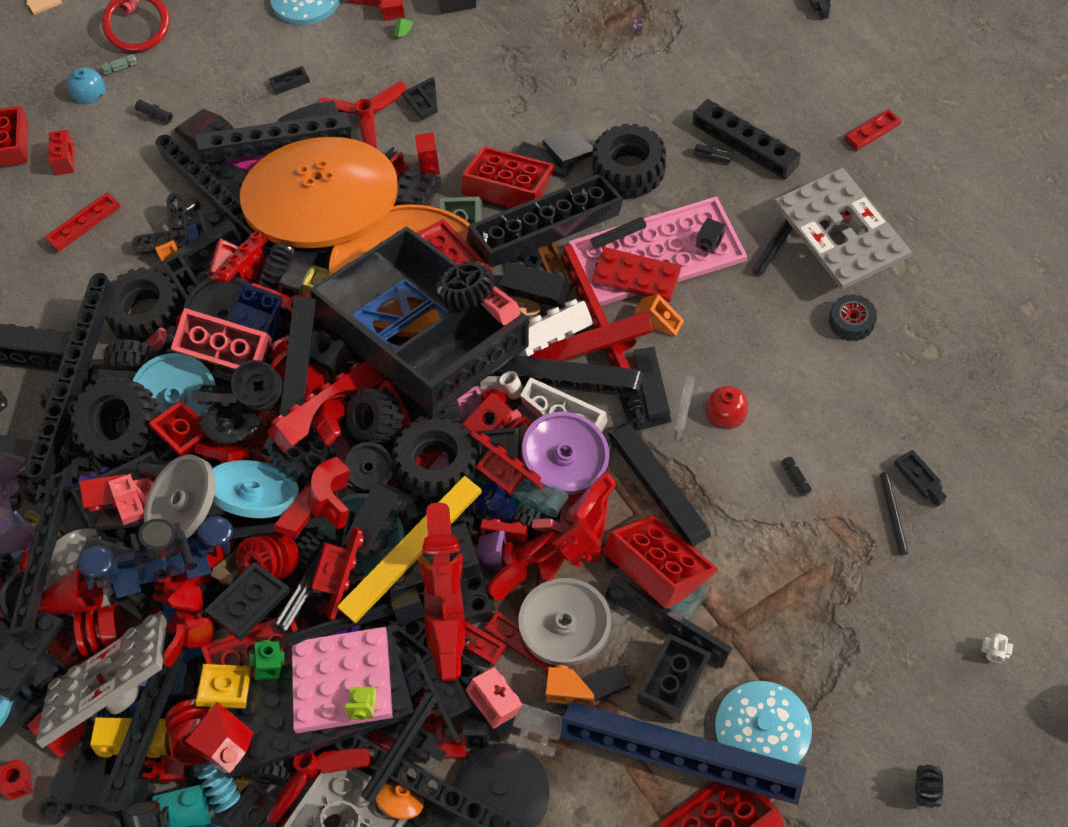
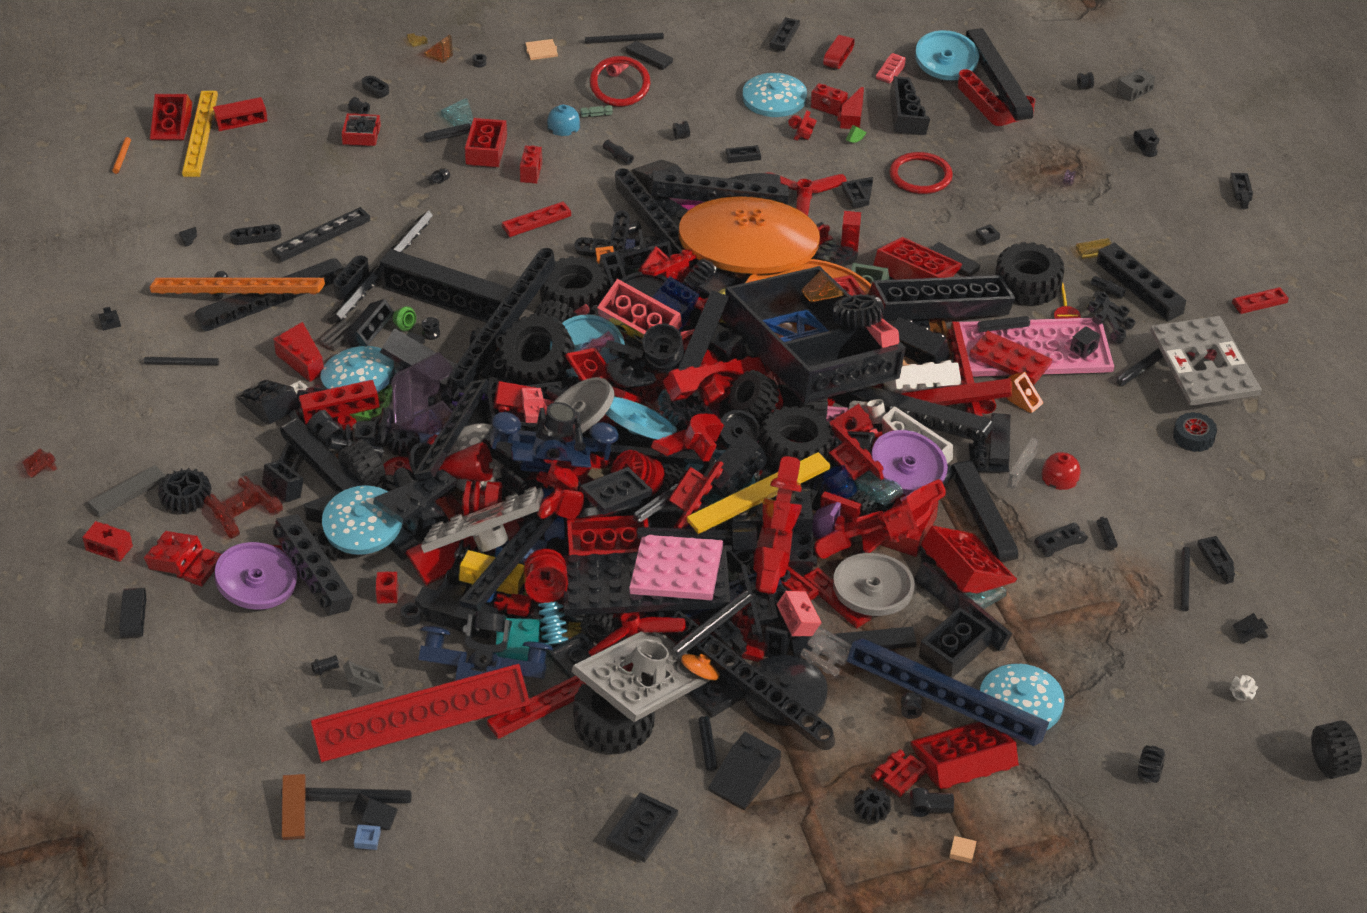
camera: 10 degrees right, 15 degrees down
red slope [184,701,254,773] -> none
yellow tile [196,664,251,708] -> none
green brick [249,640,284,680] -> none
lime bracket [344,686,377,721] -> none
coral tile [532,519,564,534] -> none
tile [542,128,593,166] -> none
orange slope [546,665,594,706] -> none
none -> clear pink pin [578,331,615,353]
none -> black wheel [673,121,690,139]
none -> red hips [788,110,817,141]
none -> clear orange slope [802,271,843,302]
none -> red wedge [889,152,953,194]
none -> black wheel [901,692,922,719]
none -> black plate [975,224,1000,244]
none -> black plate [1034,522,1088,557]
none -> red piece [1054,283,1081,319]
none -> clear yellow tile [1076,238,1112,259]
none -> black plant [1086,292,1136,343]
none -> black bracket [1232,613,1269,644]

